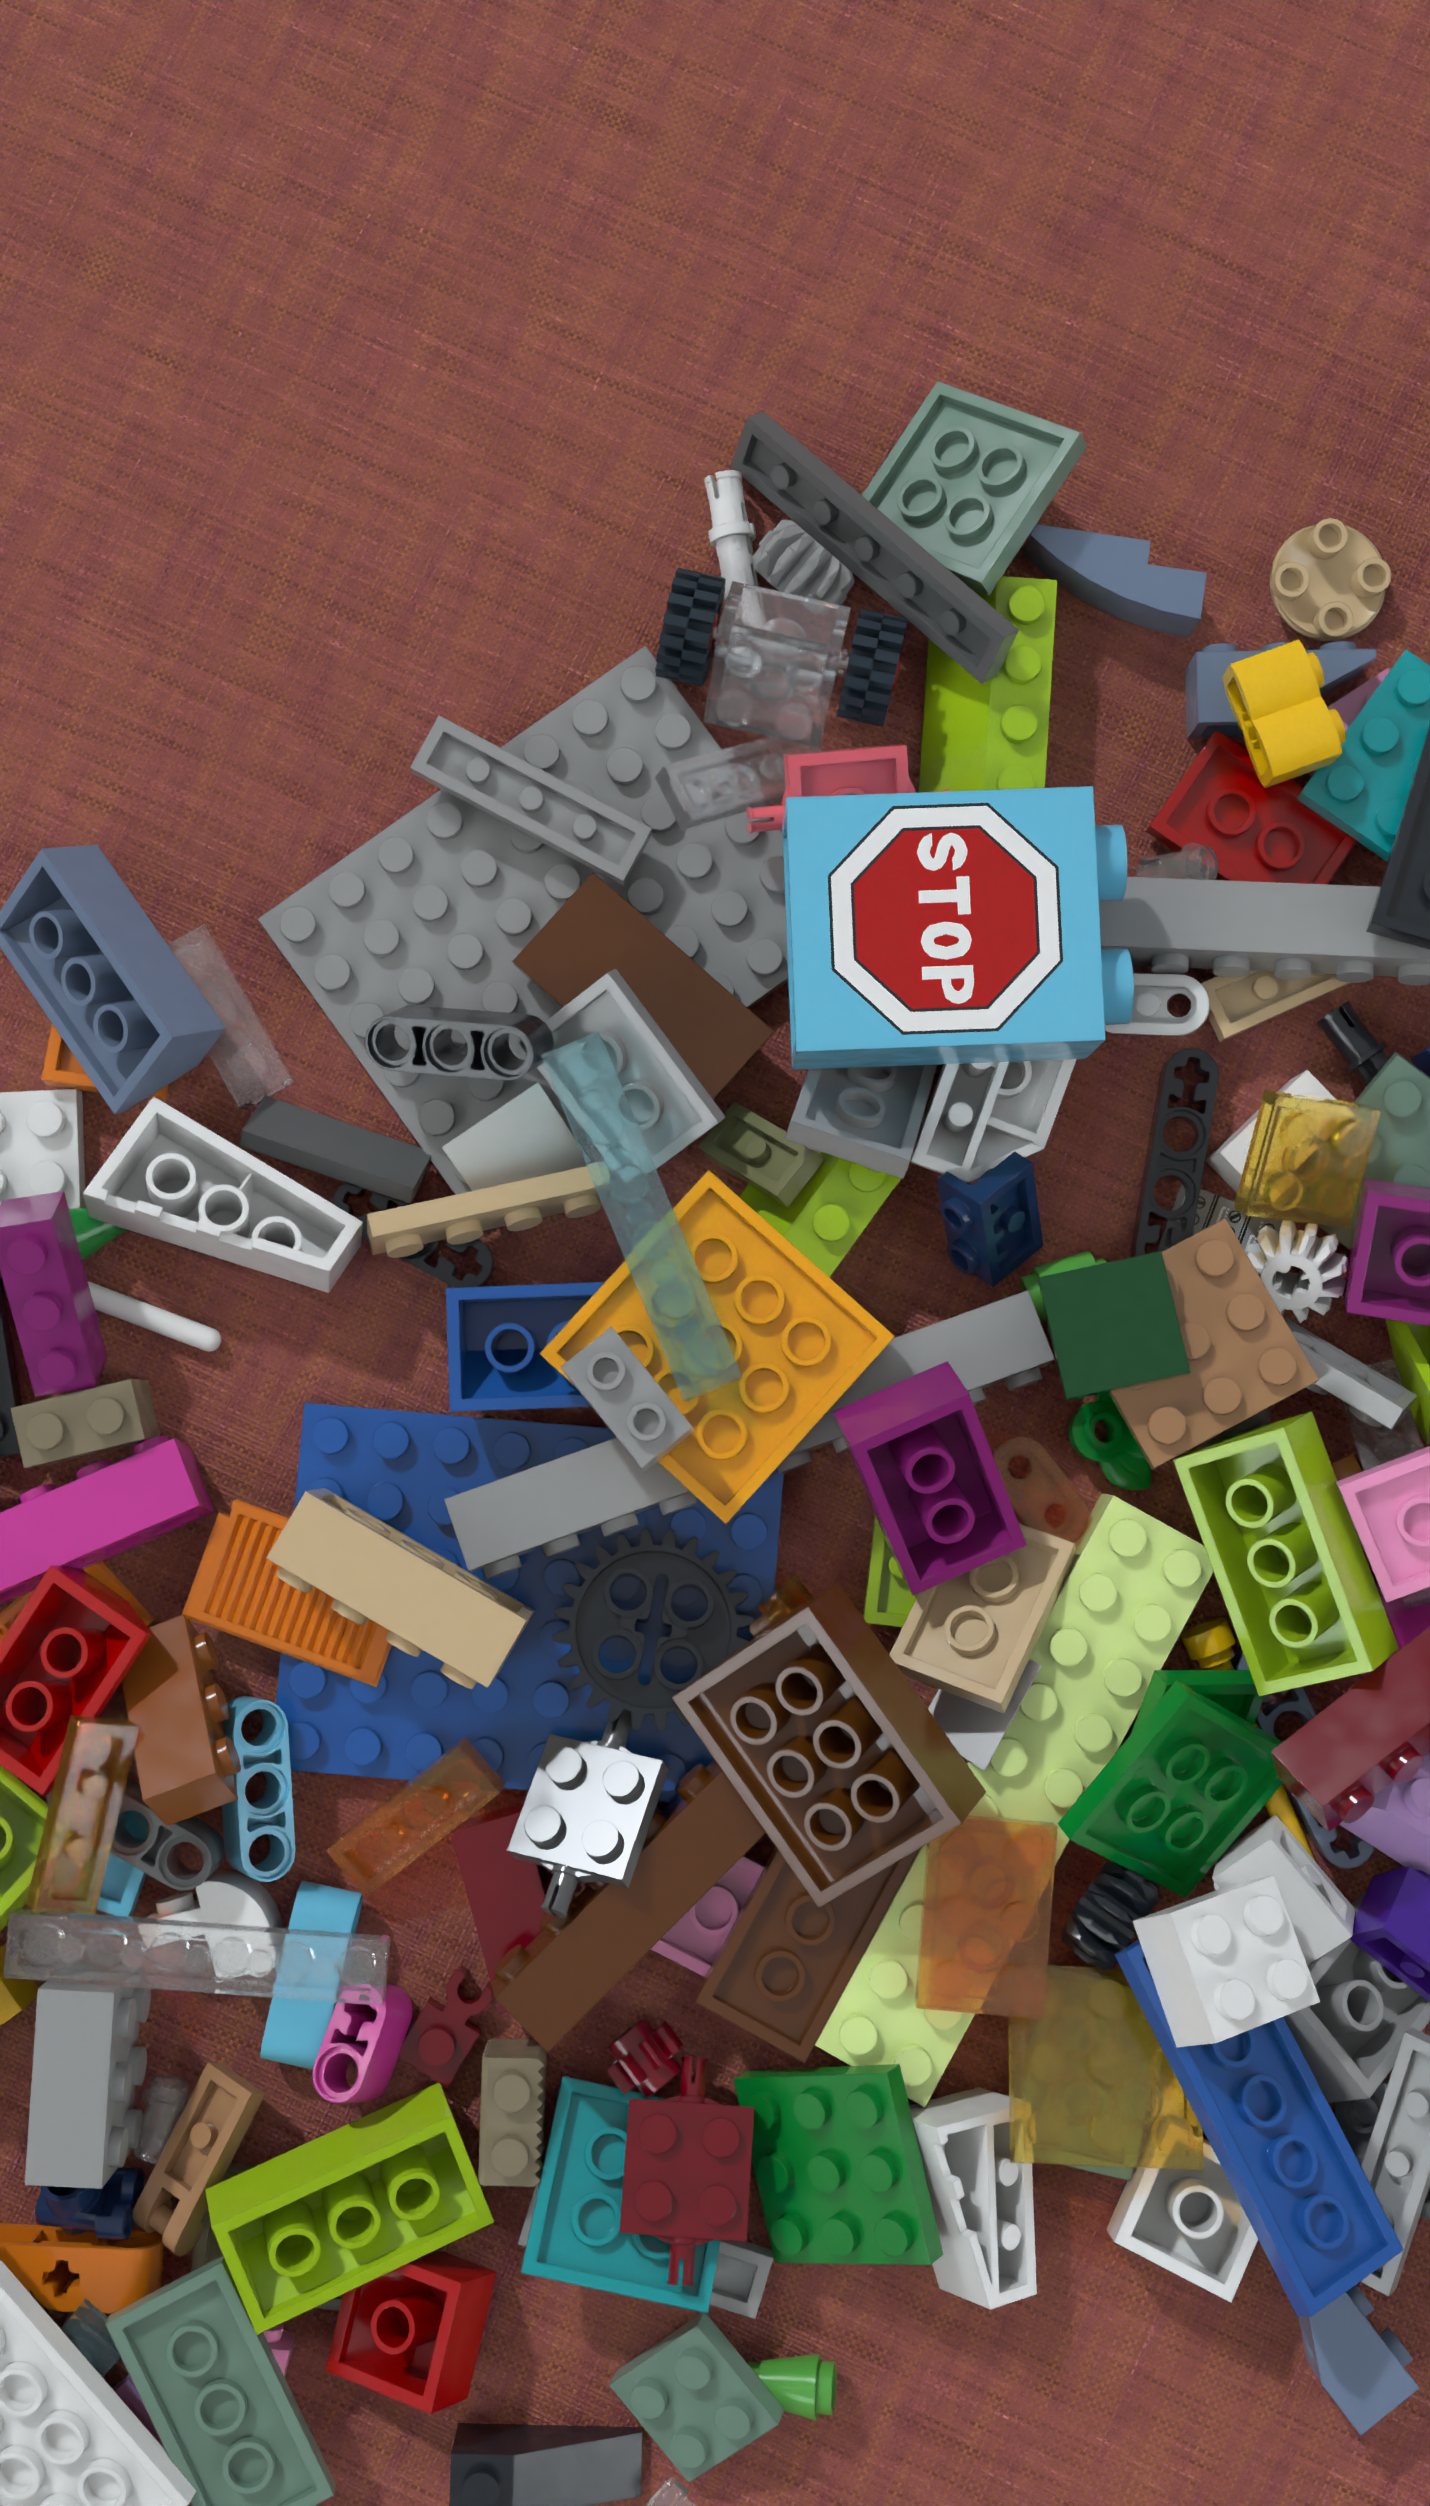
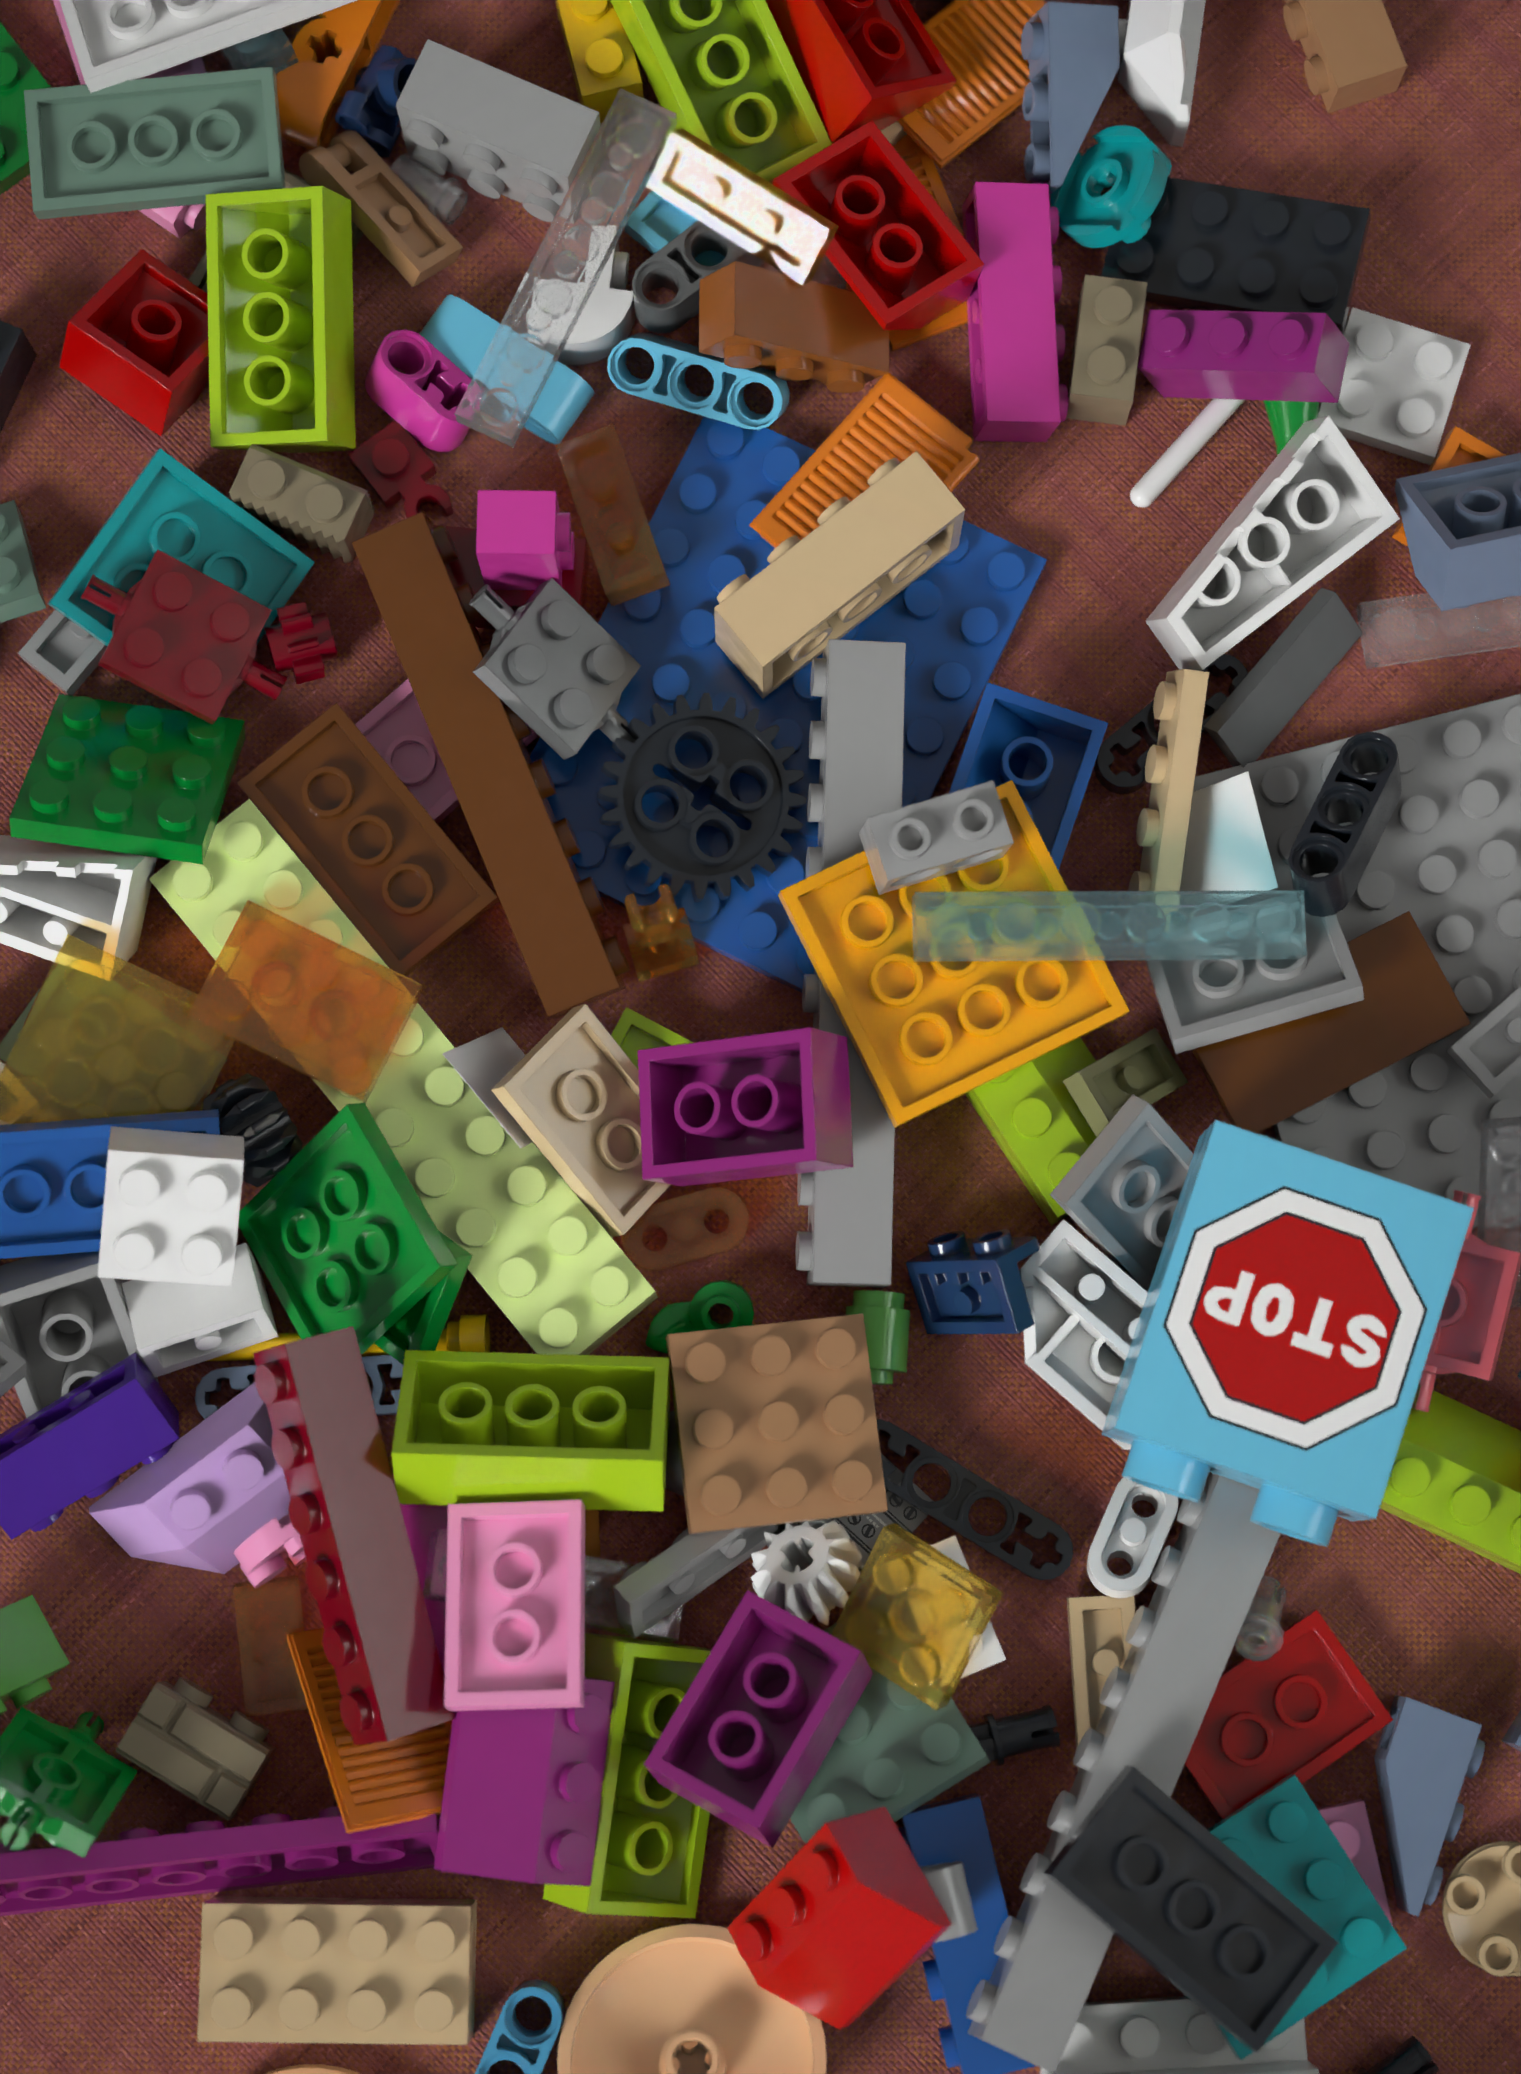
camera: 115 degrees right, 5 degrees down
reddish brown slope [672,1581,986,1907] -> none
dark green tile [1038,1251,1191,1401] -> none
yellow brick [1222,639,1346,788] -> none
none -> dark pink brick [476,490,574,590]

